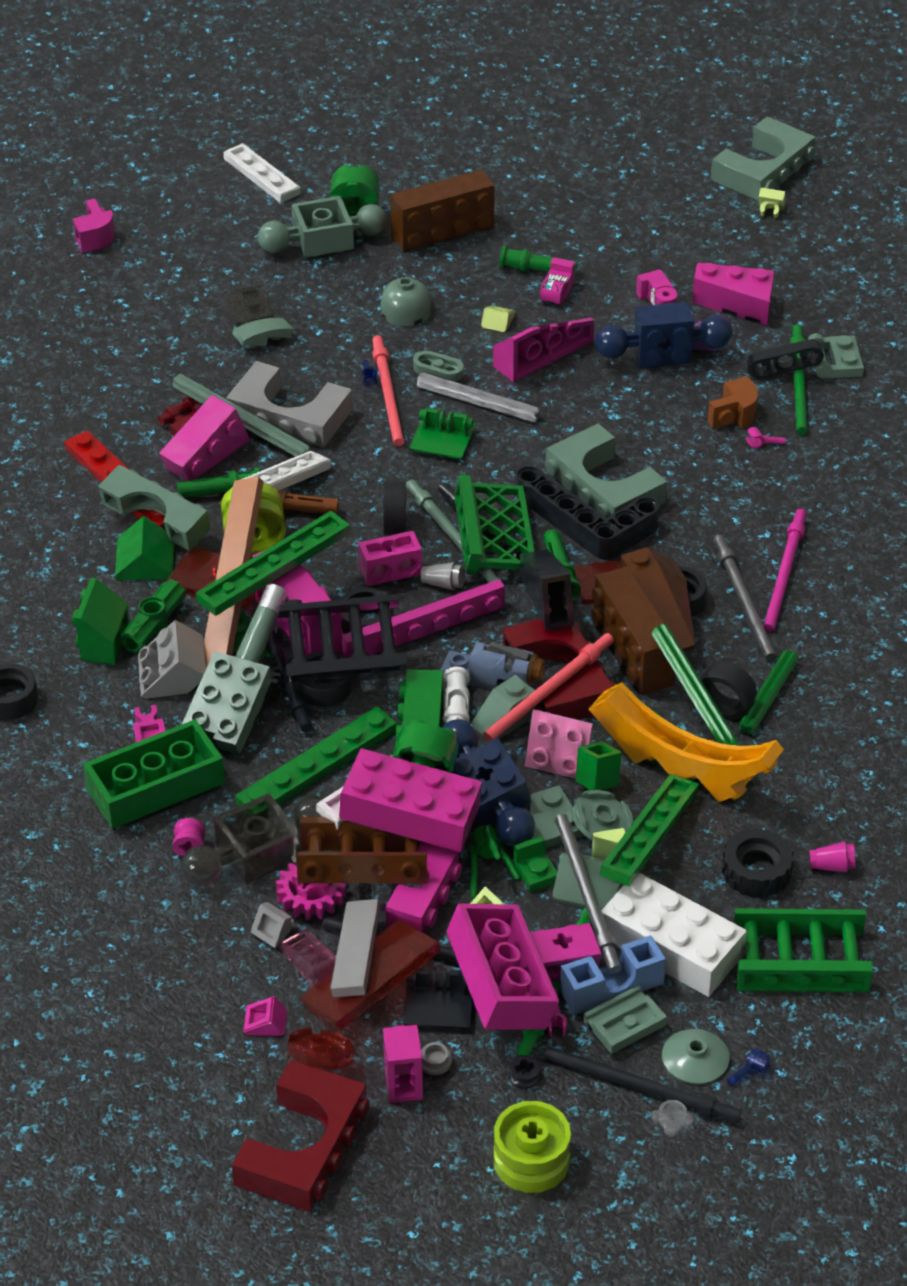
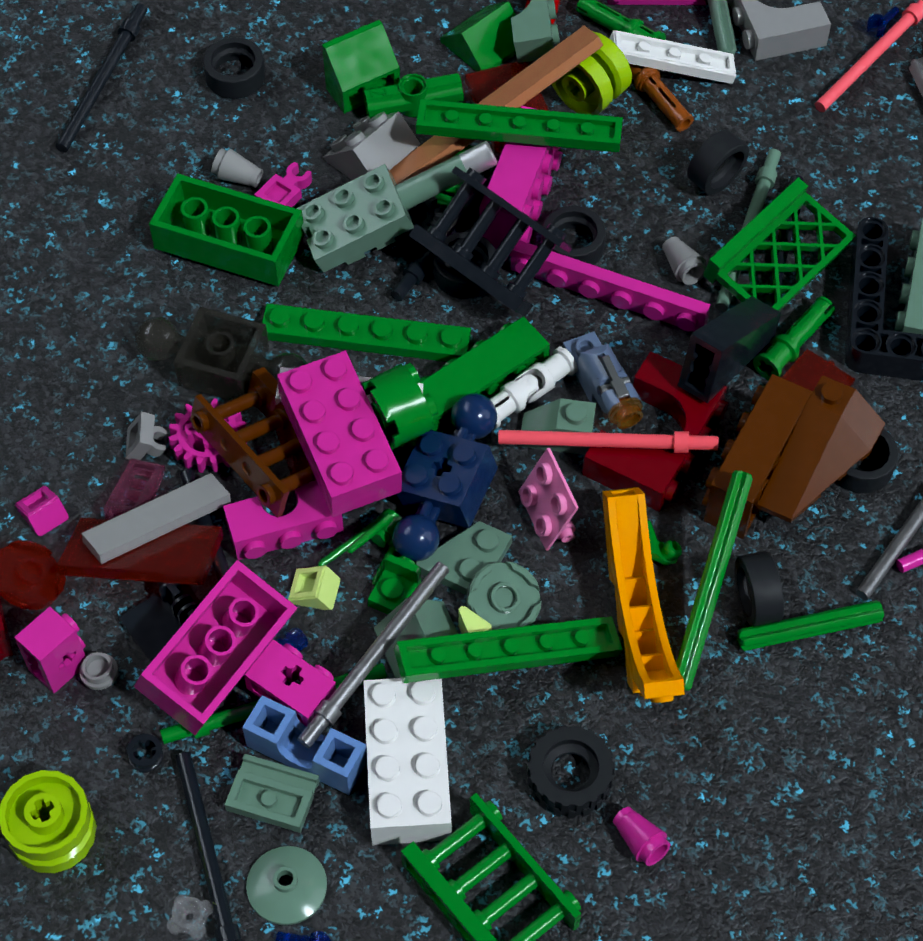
camera: 50 degrees right, 15 degrees up
dark pink wheel [172,818,206,858] -> none
dark pink brick [358,531,422,586] -> none
green hinge [409,407,476,460] -> none
dark pink hand [546,989,567,1038] -> none
green brick [575,741,622,791] -> none
none -> light grey cone [211,148,263,188]

